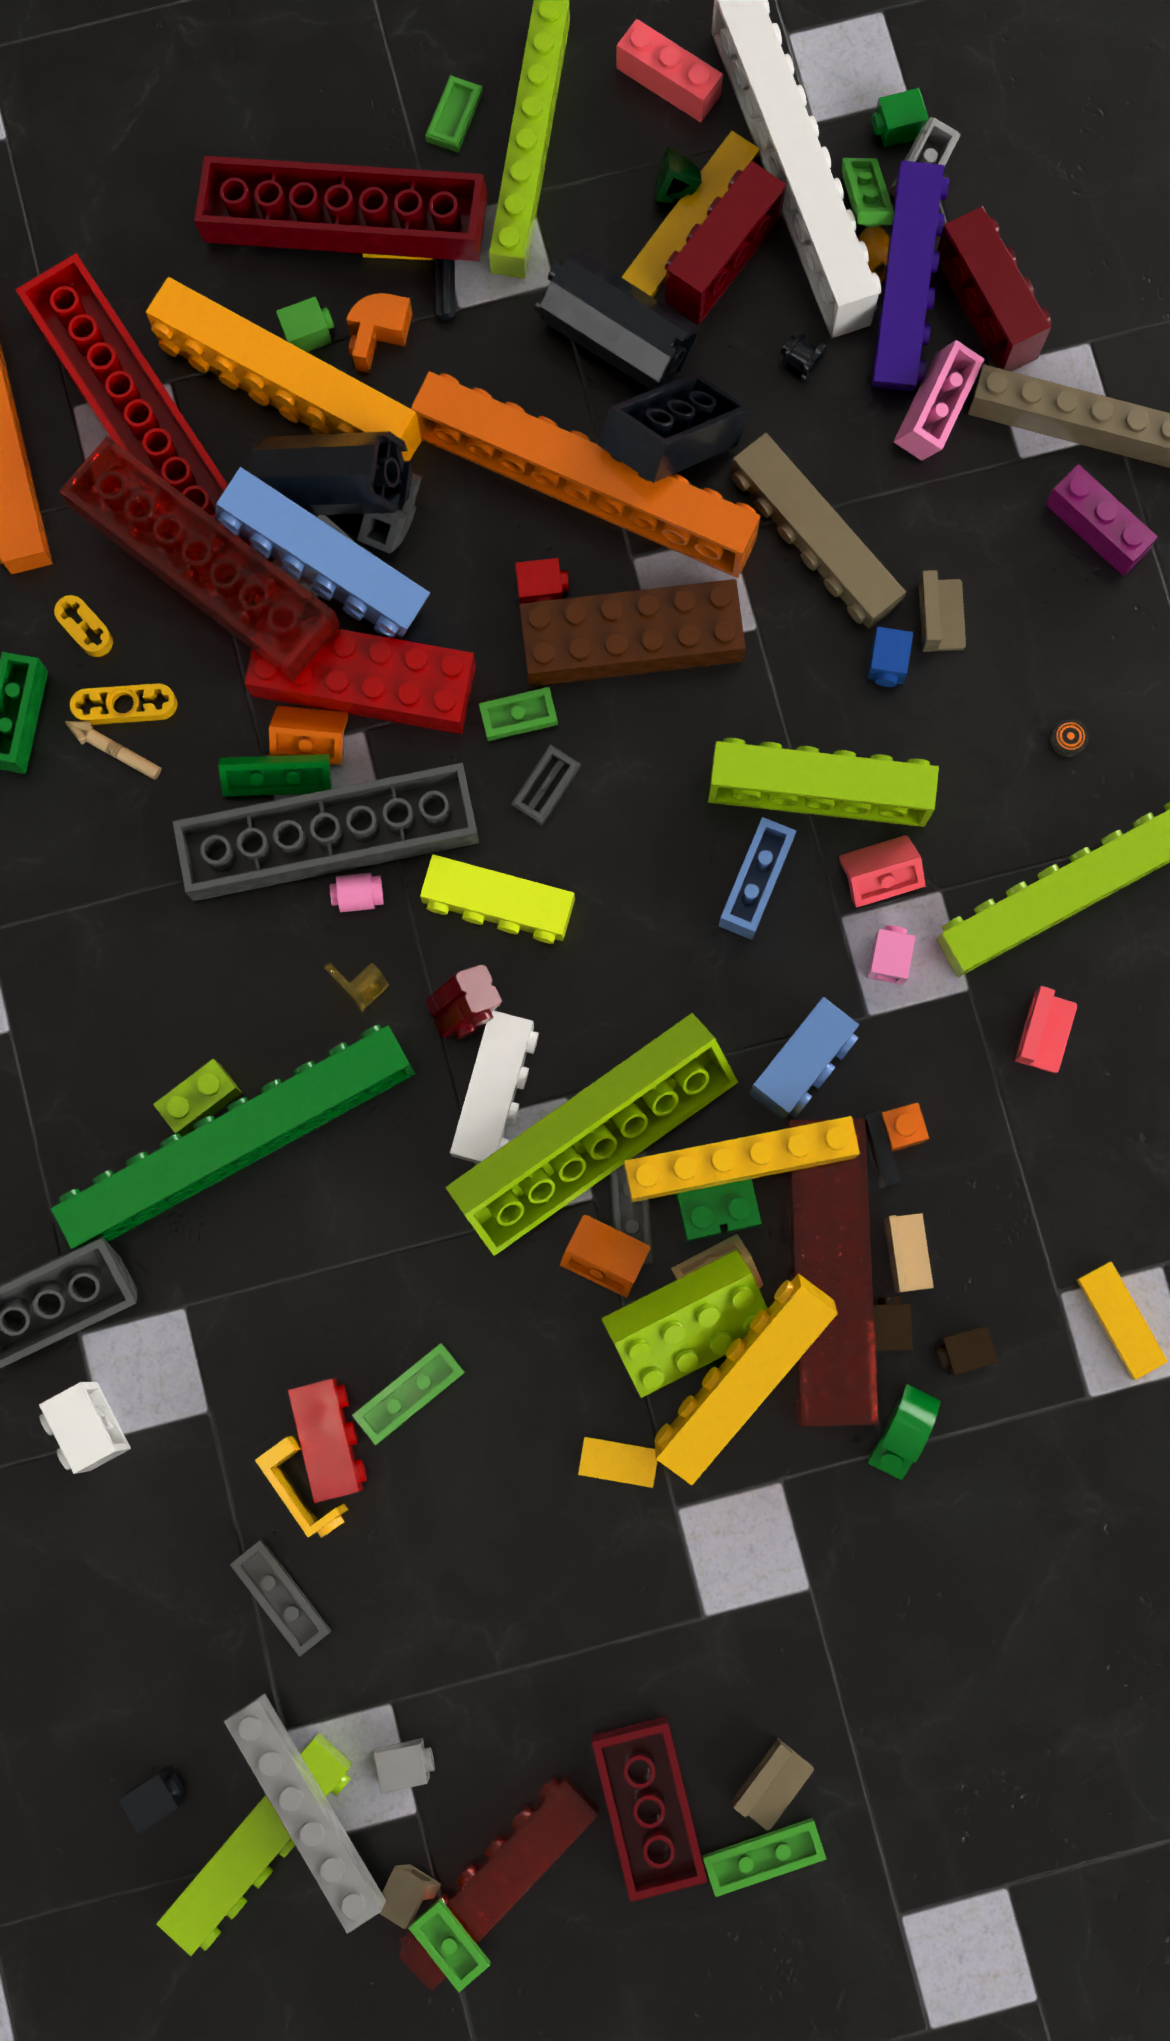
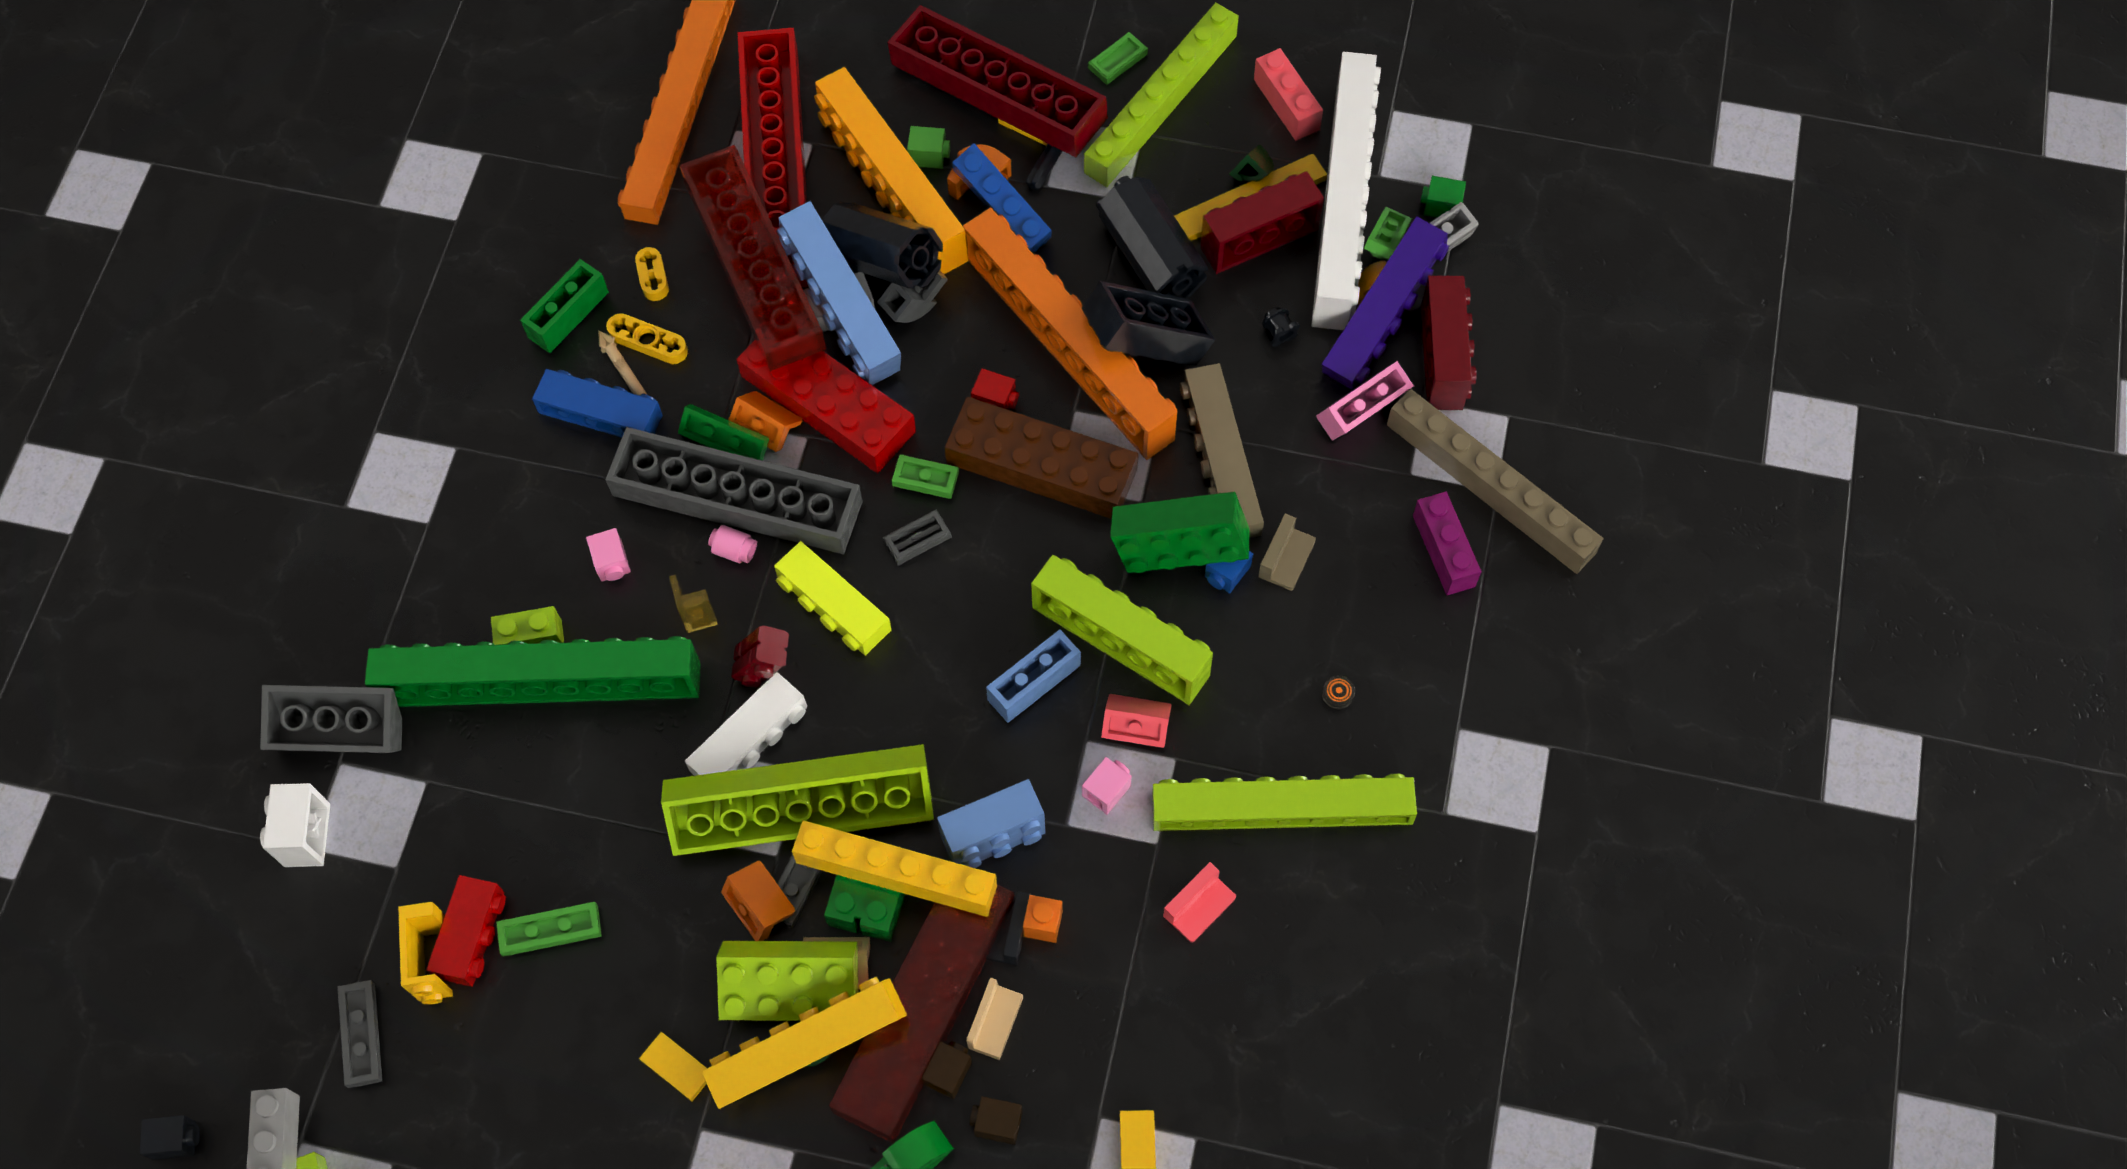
camera: 25 degrees right, 15 degrees down
none -> blue brick [532,369,663,437]
none -> bright pink brick [586,528,631,582]
none -> blue brick [952,143,1052,253]
none -> green brick [1111,492,1250,573]

